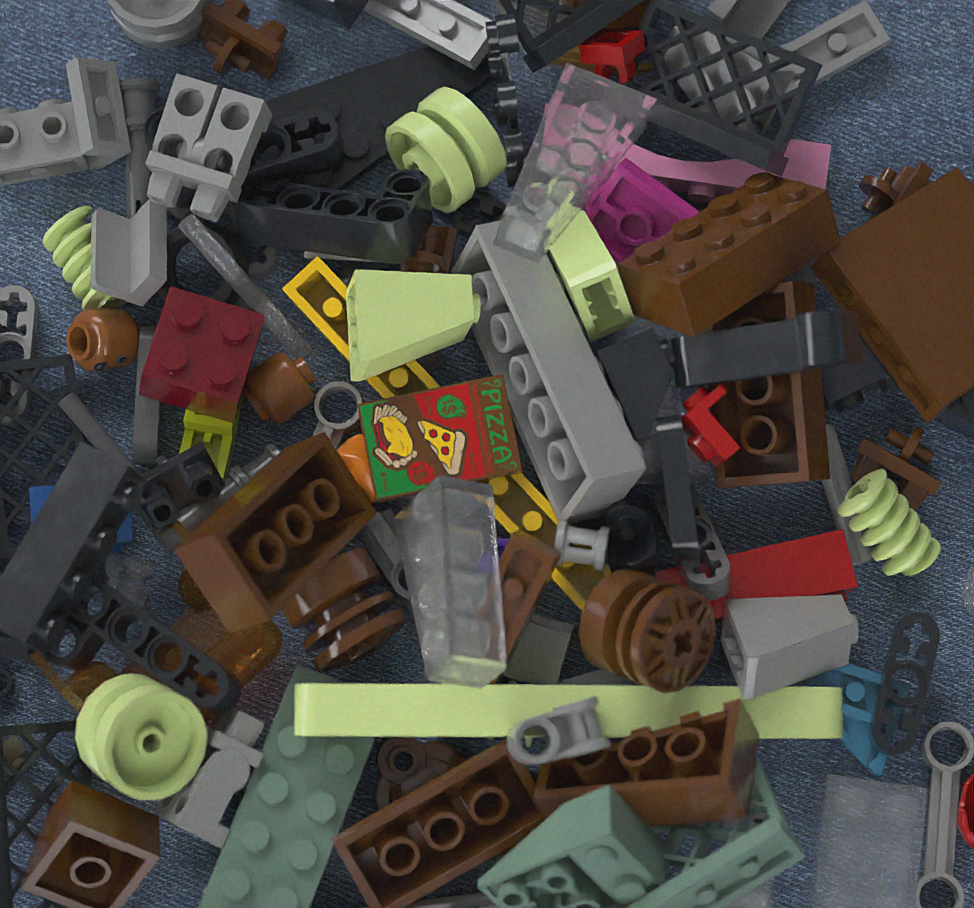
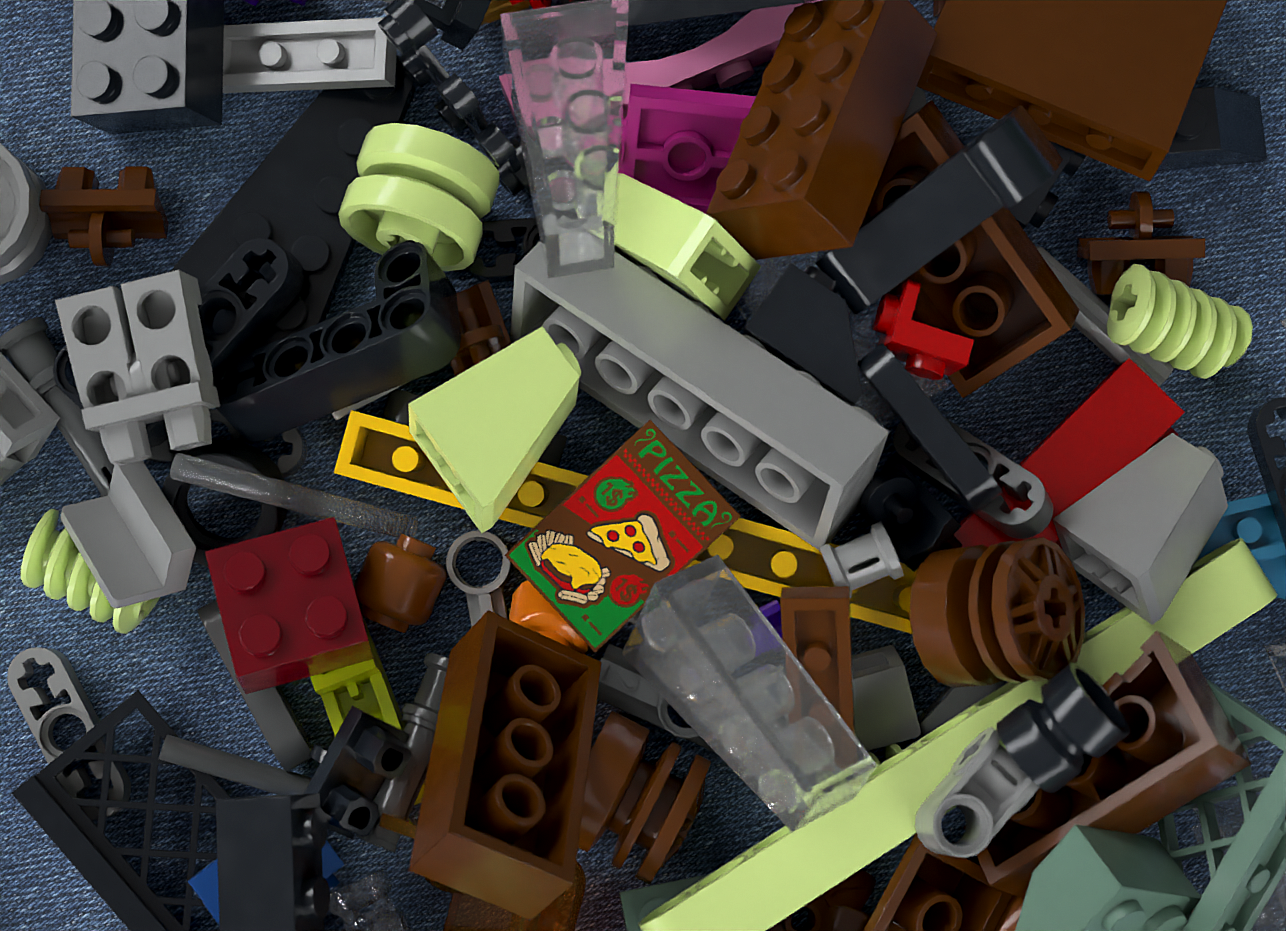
camera: 30 degrees left, 5 degrees up
dark orange head [66,307,140,371] -> none
none -> black wheel [996,663,1131,794]

